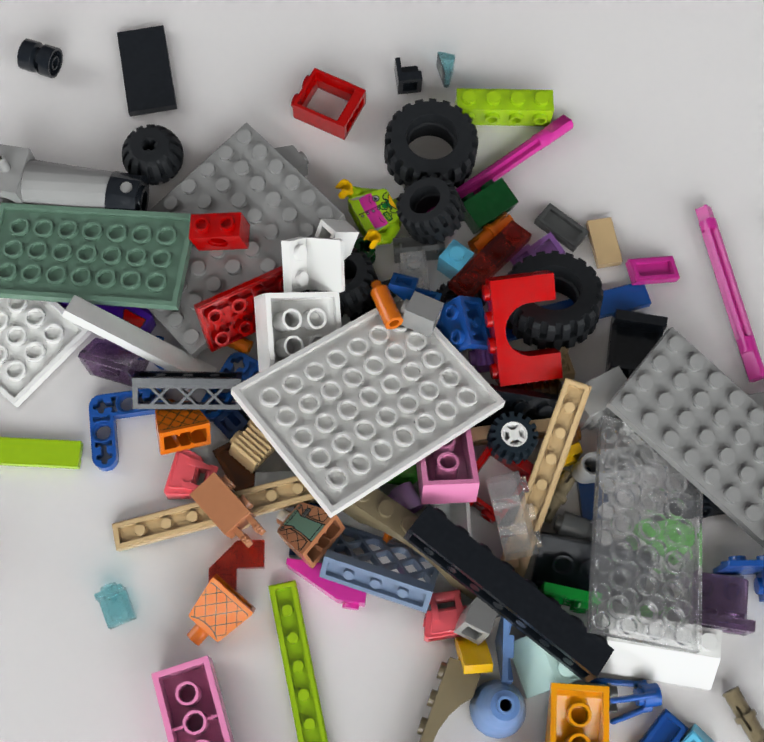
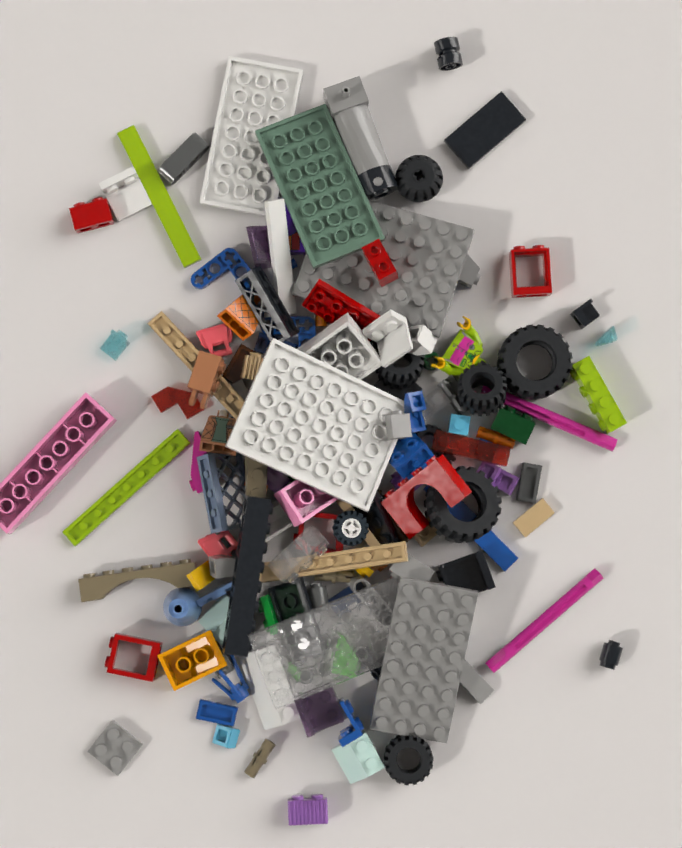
camera: 60 degrees right, 15 degrees up
orange torso [187,573,256,646] -> none
orange cylinder [370,280,403,329] -> none
dark pink tile [625,256,680,286] -> none

